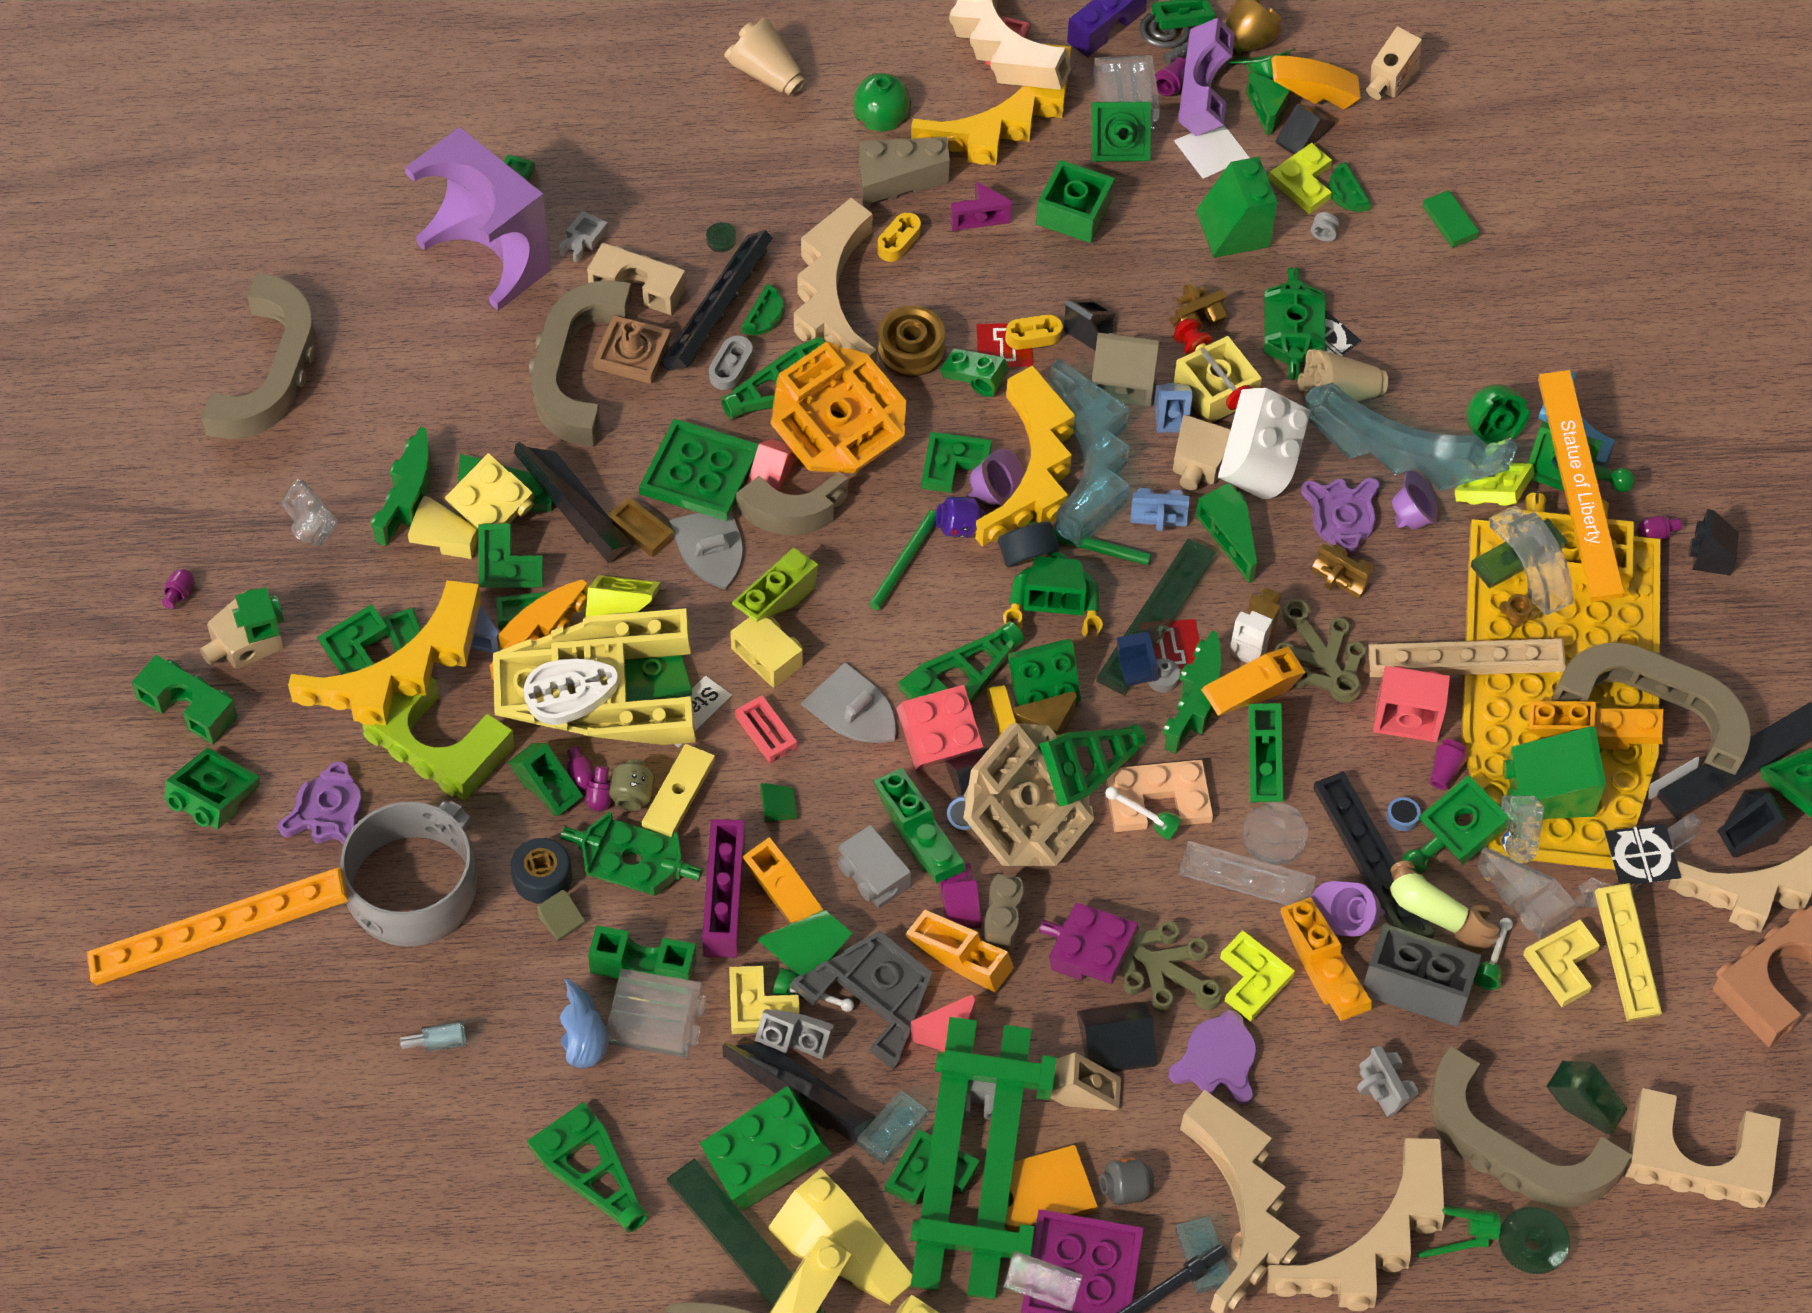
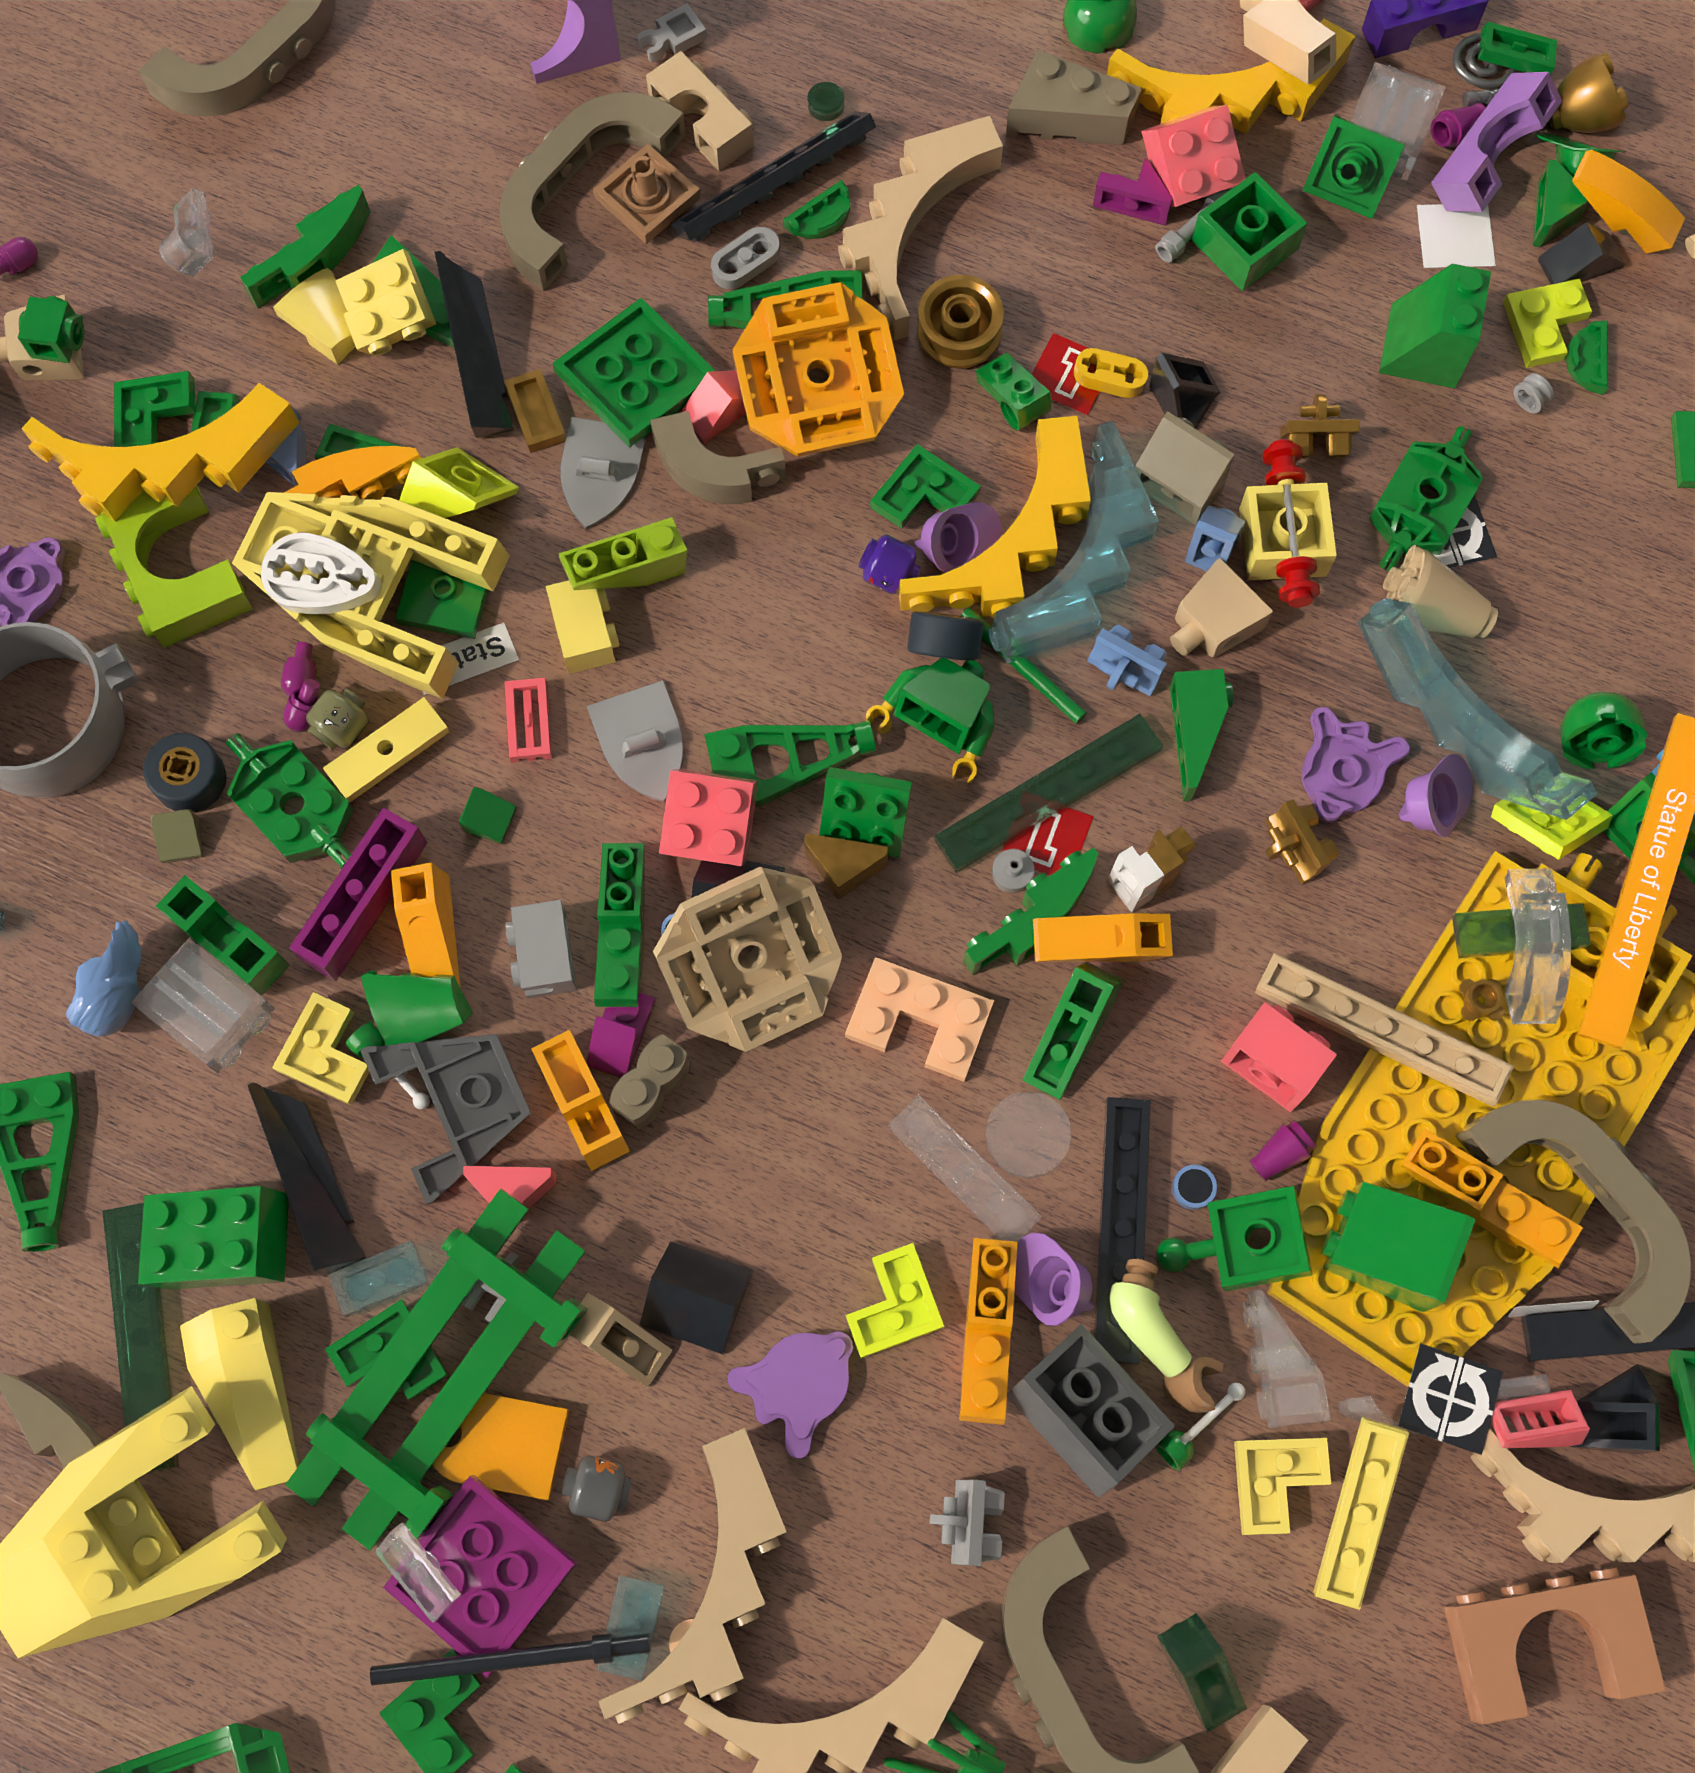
camera: 30 degrees right, 15 degrees up
green plate [478,524,543,588] -> none
green arch [507,743,583,816] -> none
light grey slope [755,1009,835,1059] -> none
green bar [869,510,936,611] -> none
yellow beam [877,212,921,262] -> none
yellow beam [987,685,1016,738] -> none
green plate [1039,724,1146,807] -> none
magenta plate [1039,902,1139,984] -> none
hinge [1105,786,1182,841] -> none
dark blue panel [1117,631,1157,686] -> none
olive plant [1121,921,1222,1012] -> none
white brick [1218,388,1311,499] -> none
olive plant [1275,599,1366,703] -> none
clear leg [1501,796,1544,863] -> none
none -> coral brick [1141,105,1245,207]
none -> light grey bar [1155,190,1228,263]
none -> coral slope [1491,1390,1590,1448]

